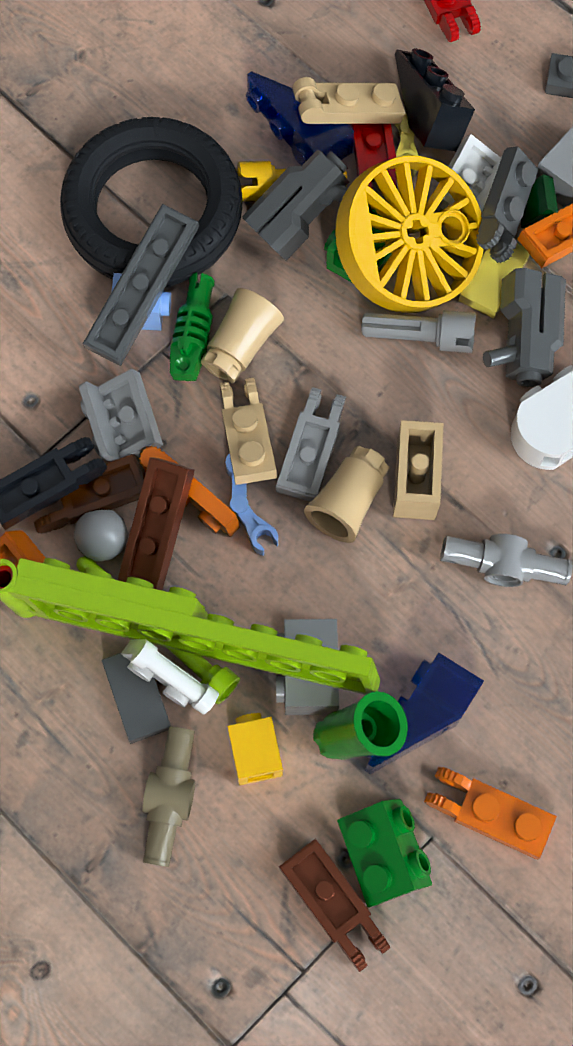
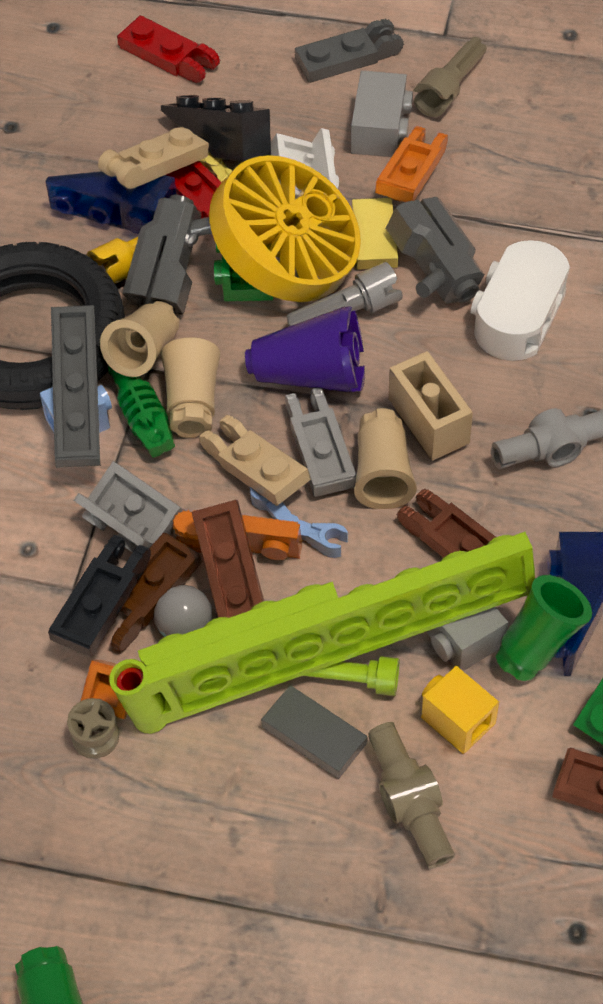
camera: 30 degrees left, 15 degrees down
white plate [121,639,219,715] -> none
dark grey hinge [476,146,538,263] -> none
dark green tile [521,174,558,229] -> none
none -> tan plant [100,301,180,377]
none -> dark purple cone [245,306,365,392]
none -> copper hinge [396,488,496,558]

